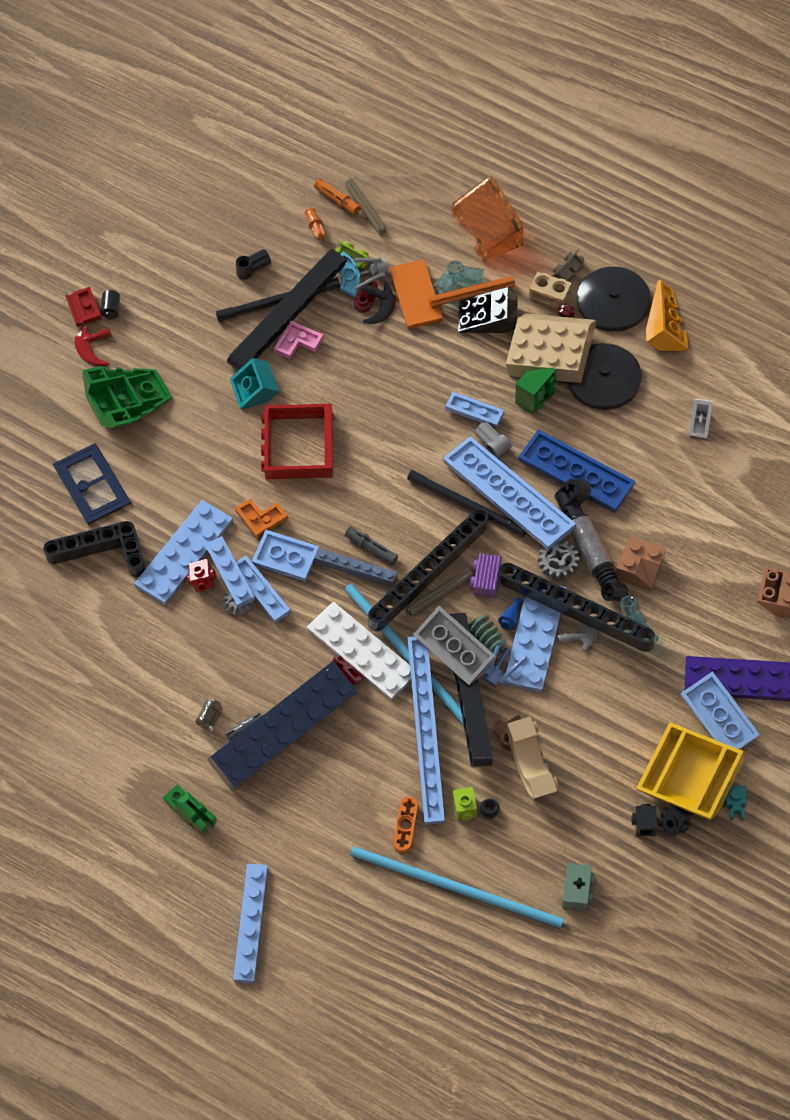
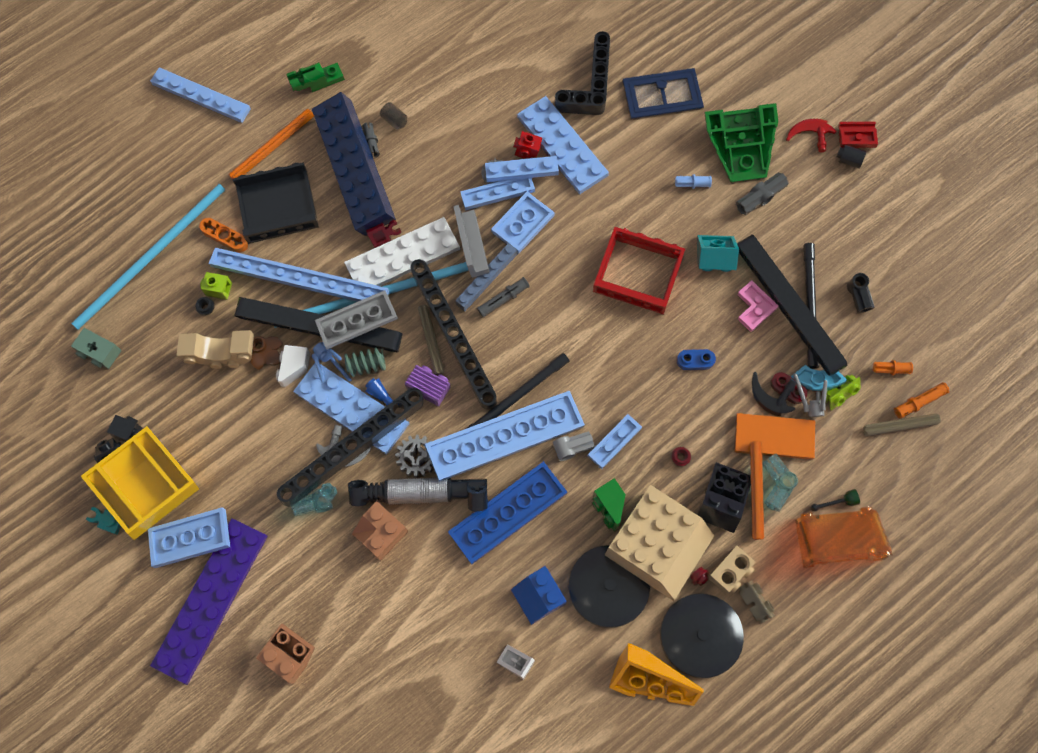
camera: 110 degrees right, 10 degrees up
orange plate [235,499,288,539] -> none
none -> orange axle [229,109,314,180]
none -> black panel [233,162,319,244]
none -> white slope [276,345,311,387]
none -> light grey fence [453,205,490,278]
none -> blue slope [511,566,567,625]
none -> dark red plate [671,447,691,467]
none -> light blue axle [675,174,712,189]
none -> blue plate [677,349,716,370]
none -> dark grey piece [736,172,789,216]
none -> hinge [811,489,860,512]

